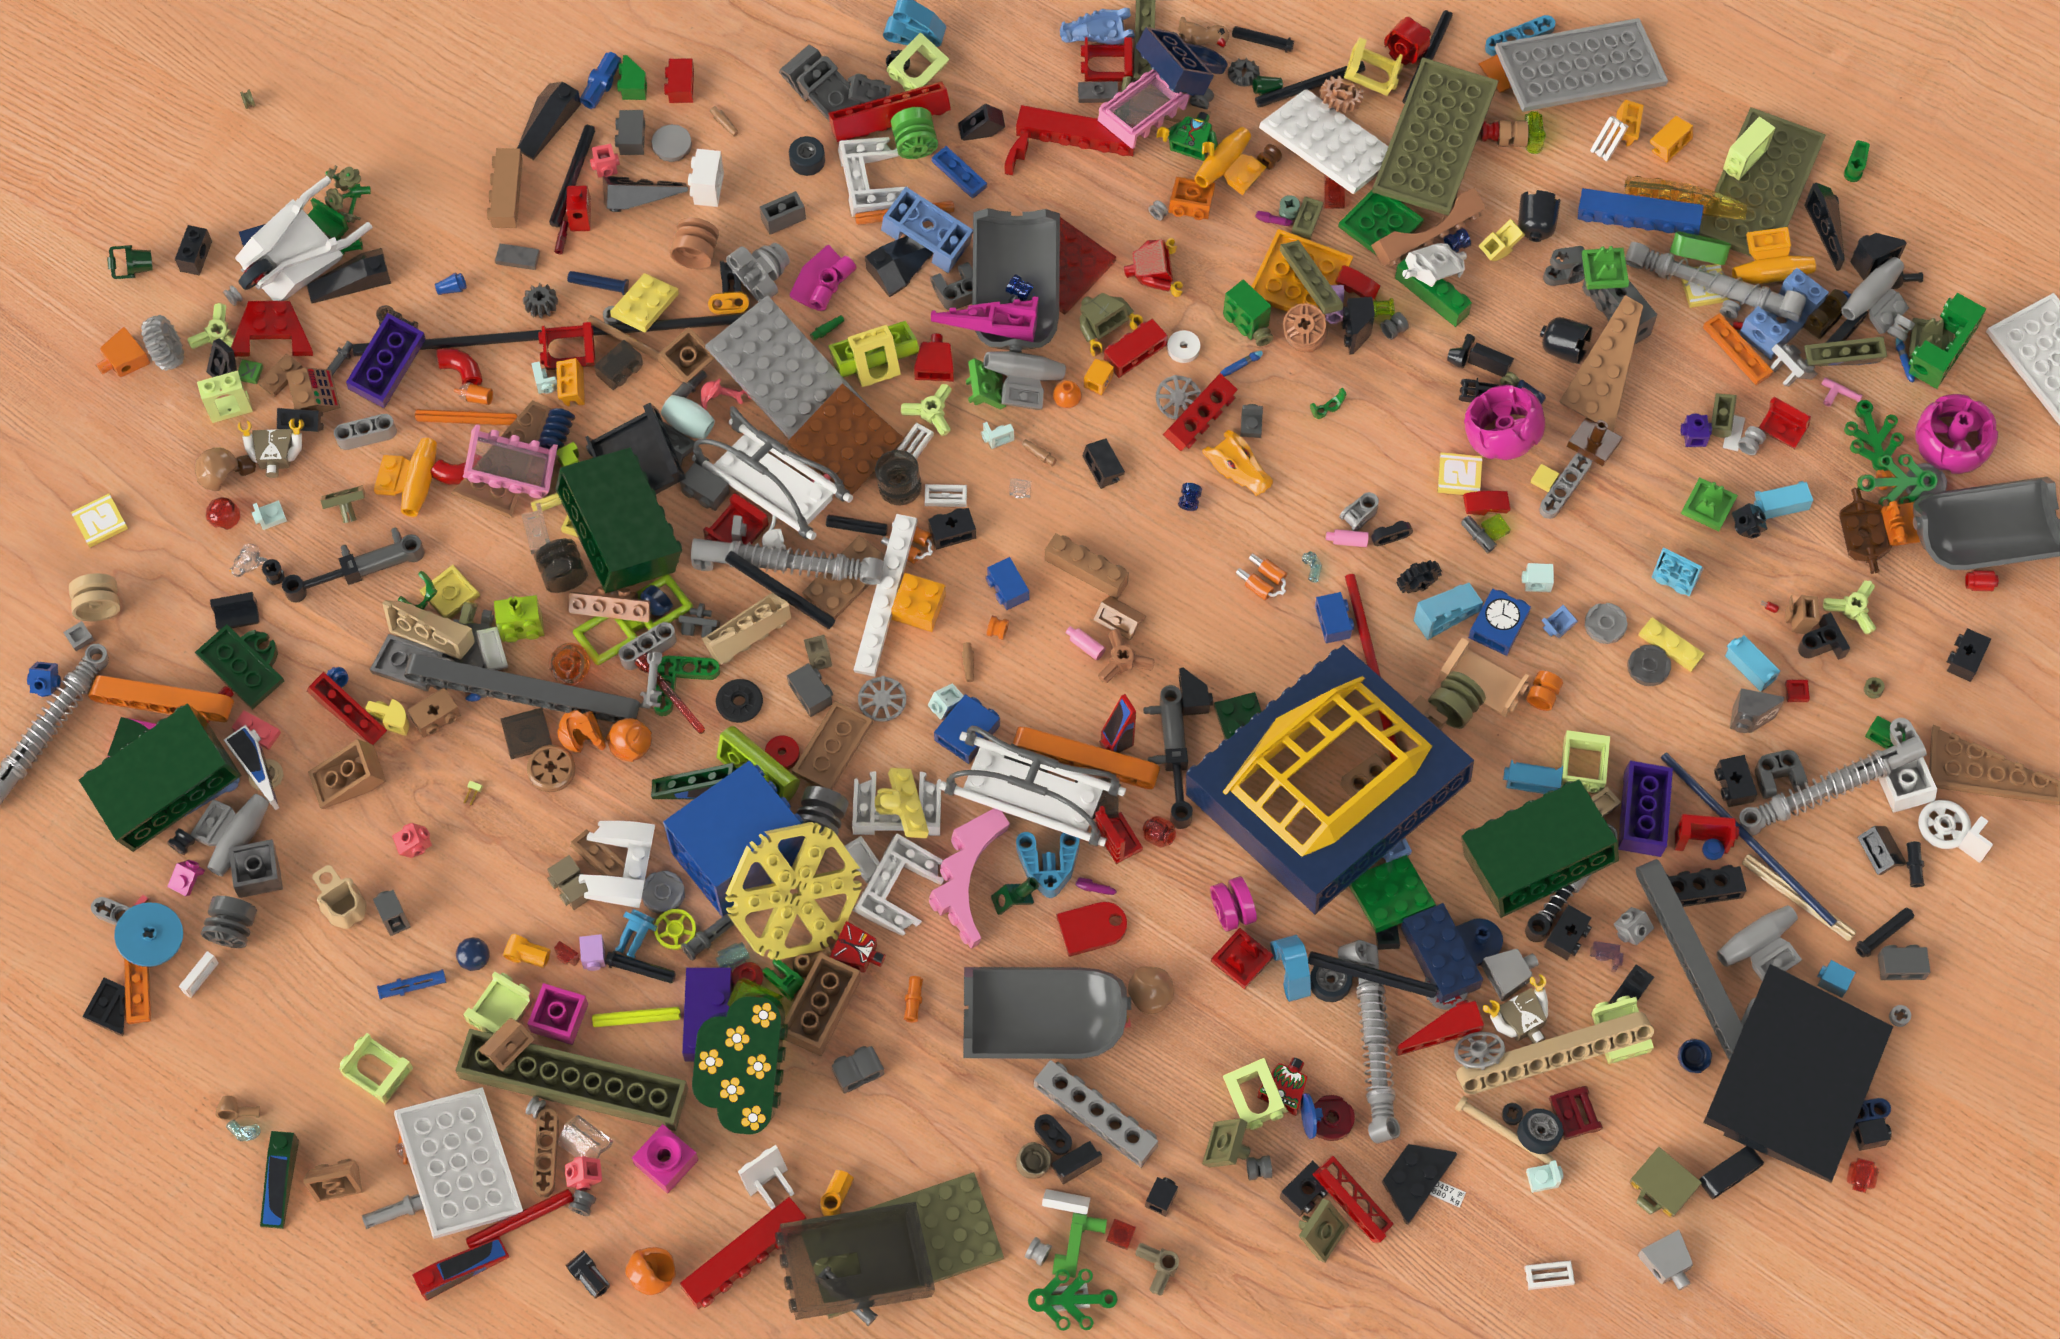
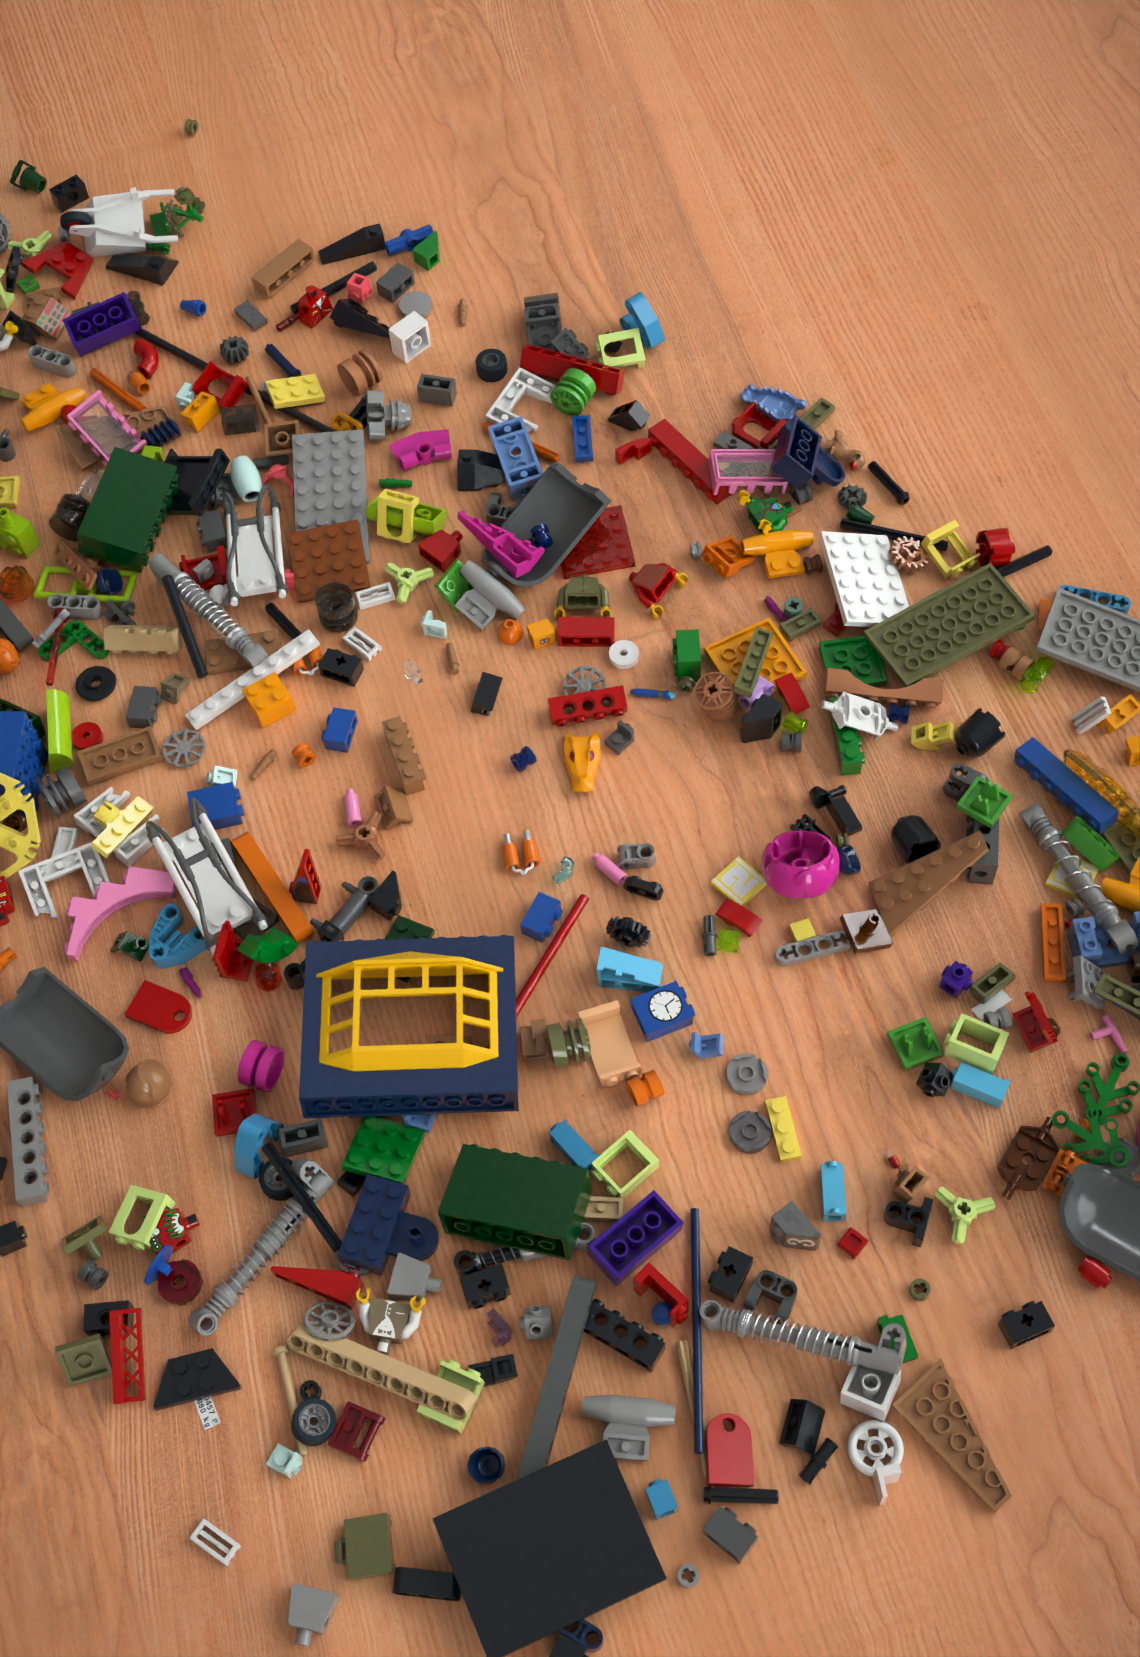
camera: 45 degrees right, 5 degrees down
red brick [664,58,694,103] -> none
green cap [1310,388,1347,419] -> none
light aqua brick [1522,563,1554,592] -> none
medium azure slope [1651,547,1704,596] -> none
none -> green brick [237,927,299,963]
none -> dark grey brick [279,1118,328,1157]
none -> tile [704,1413,754,1487]
none -> yellowish green window [943,1013,1010,1075]

